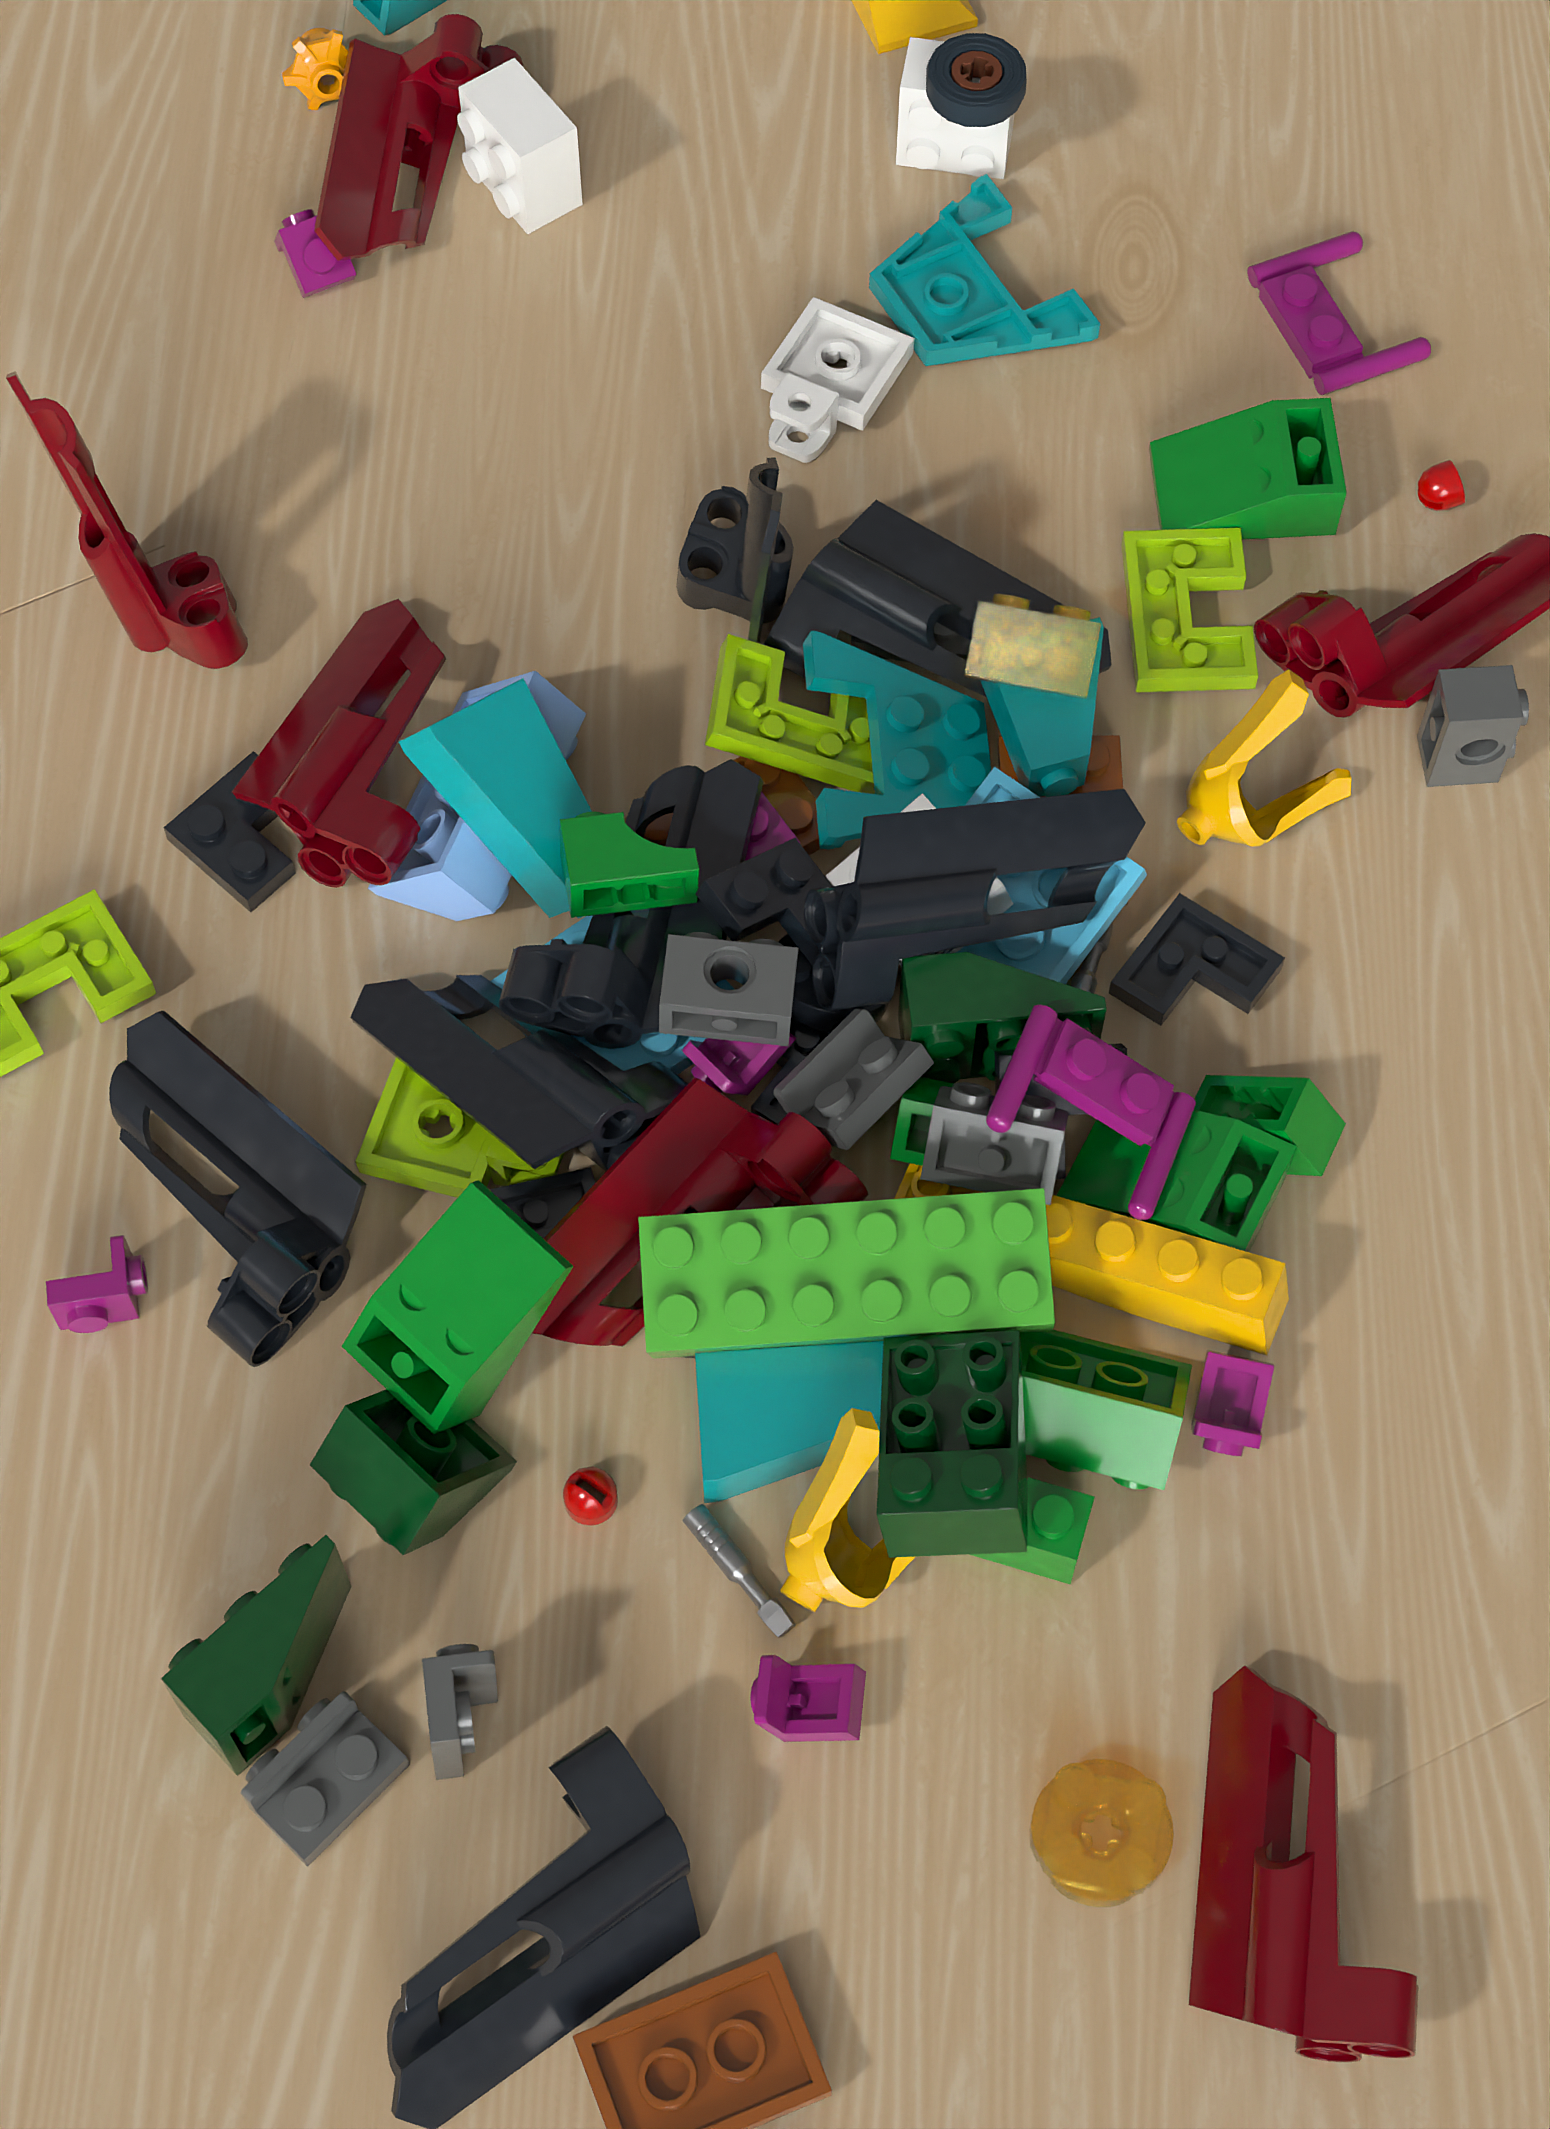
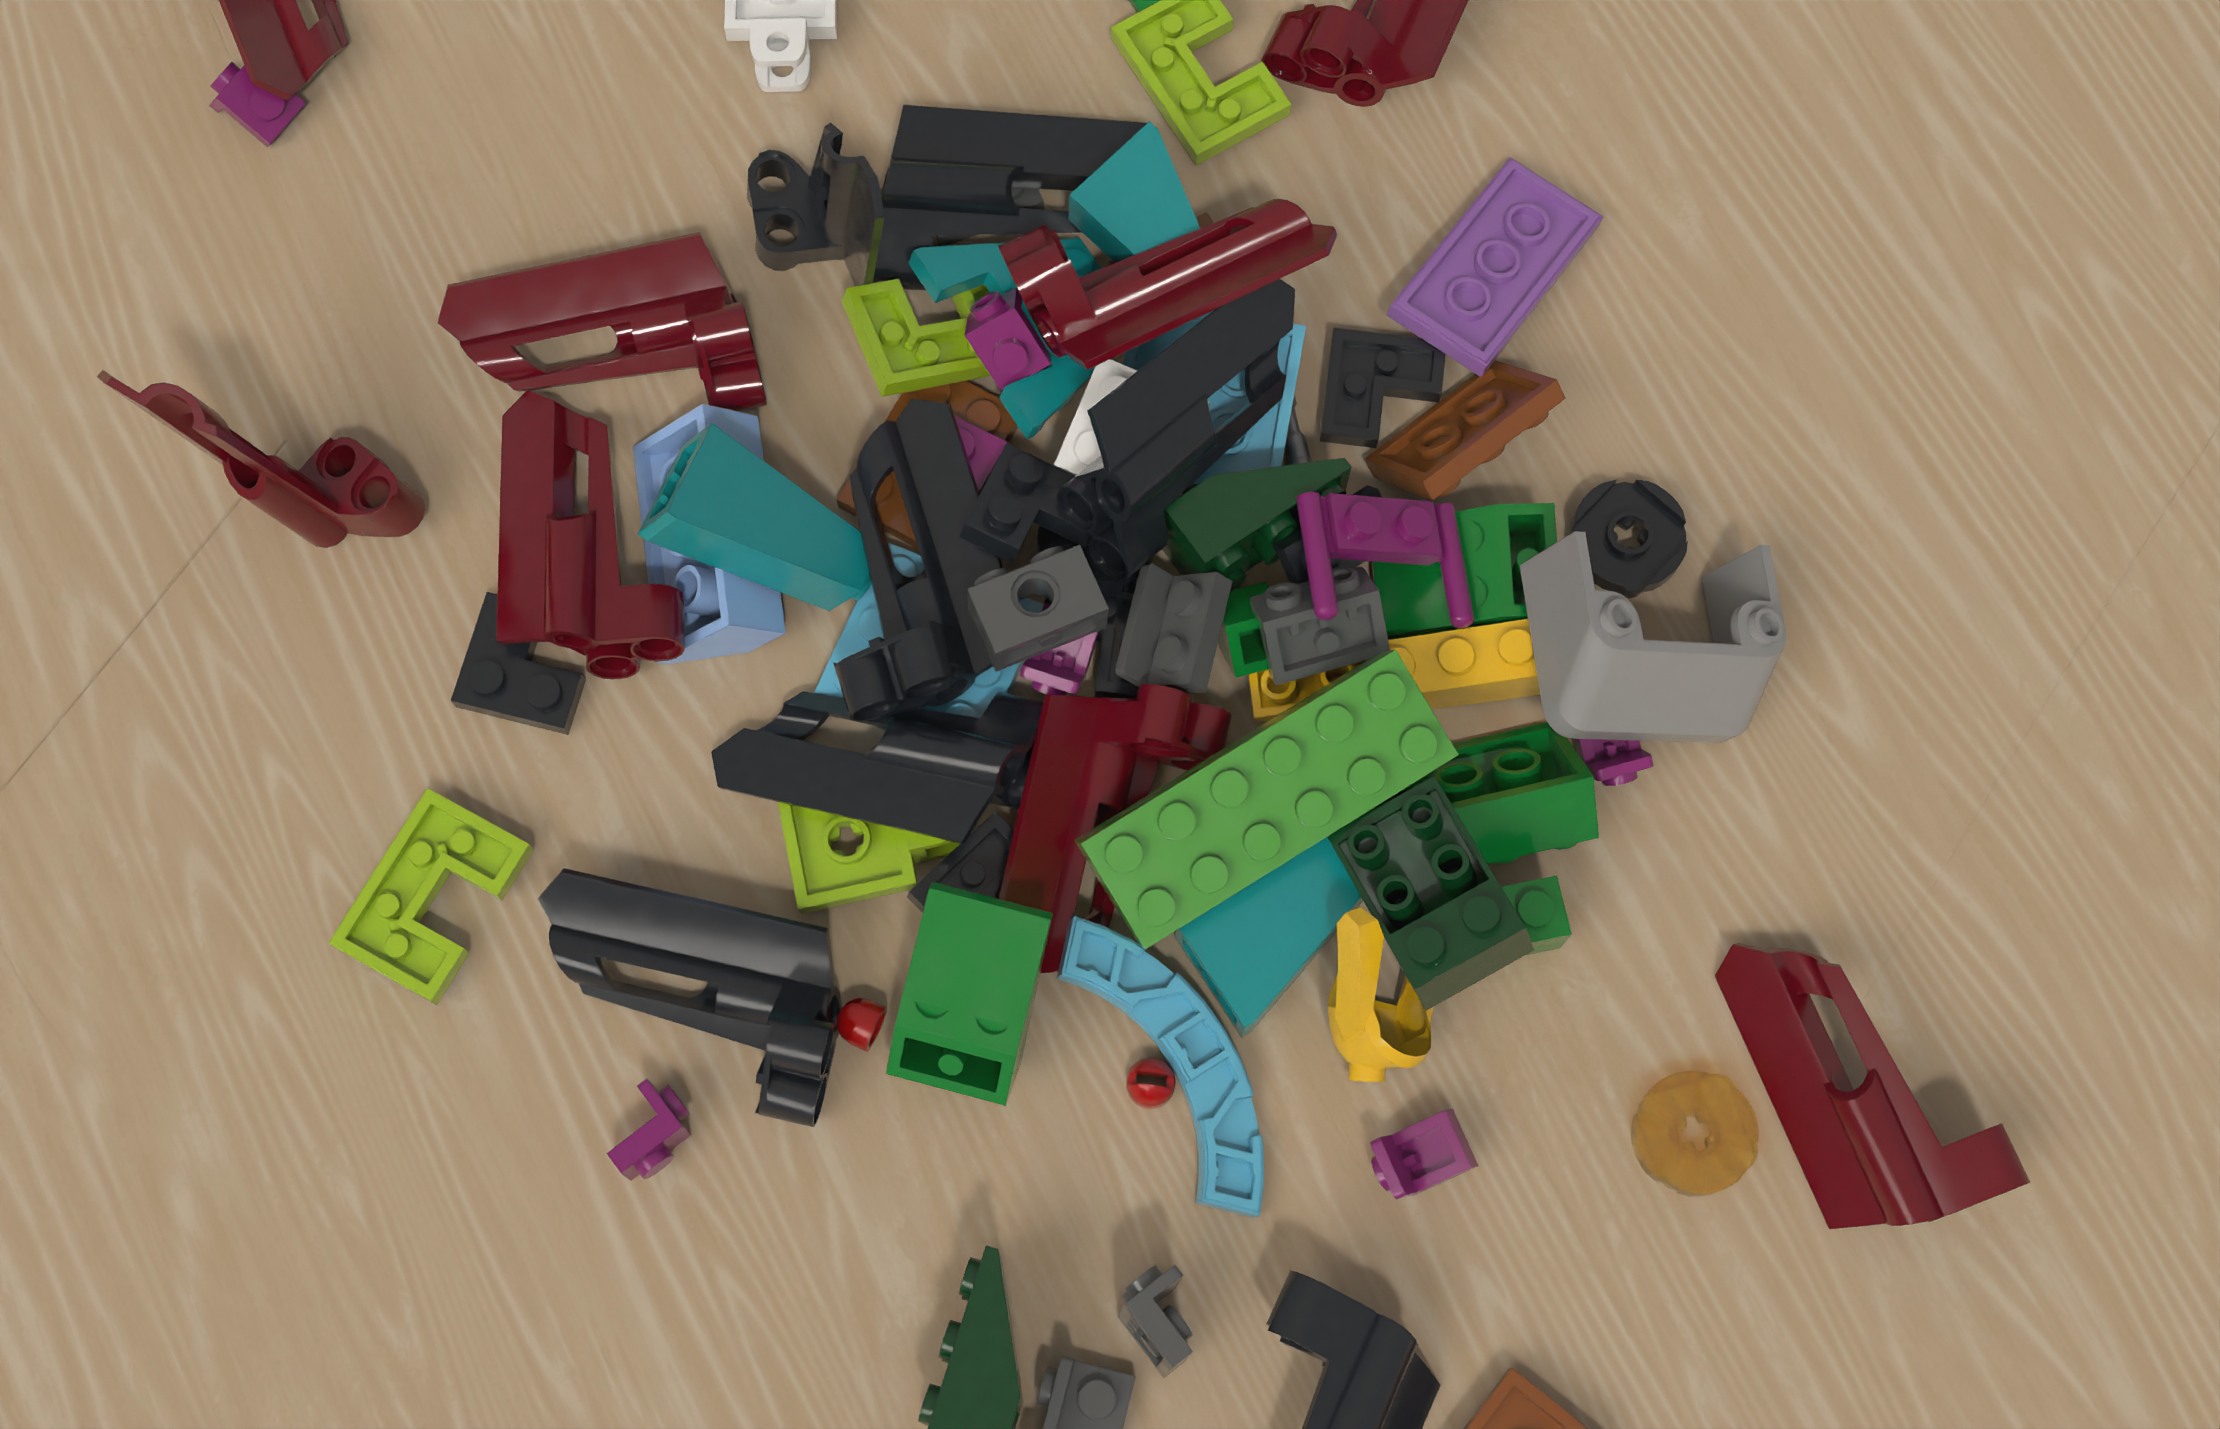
camera: 30 degrees left, 10 degrees up
dark green slope [310,1389,517,1555] -> none
green arch [560,811,699,918] -> none
flat silver piece [683,1504,796,1638] -> none
clear yellow bracket [964,594,1101,699] -> none
yellow piece [1177,669,1352,847] -> none
green arch [1194,1075,1346,1176] -> none
dark grey brick [1417,665,1529,787] -> none
none -> dark red panel [437,232,767,412]
none -> red hinge [836,998,888,1052]
none -> magenta bracket [965,288,1052,392]
none -> dark red panel [998,199,1337,370]
none -> medium azure tile [1056,916,1264,1218]
none -> dark orange plate [1364,360,1566,501]
none -> medium lavender tile [1387,157,1603,378]
none -> light grey windscreen [1520,531,1786,743]
none -> black plate [1570,479,1688,599]

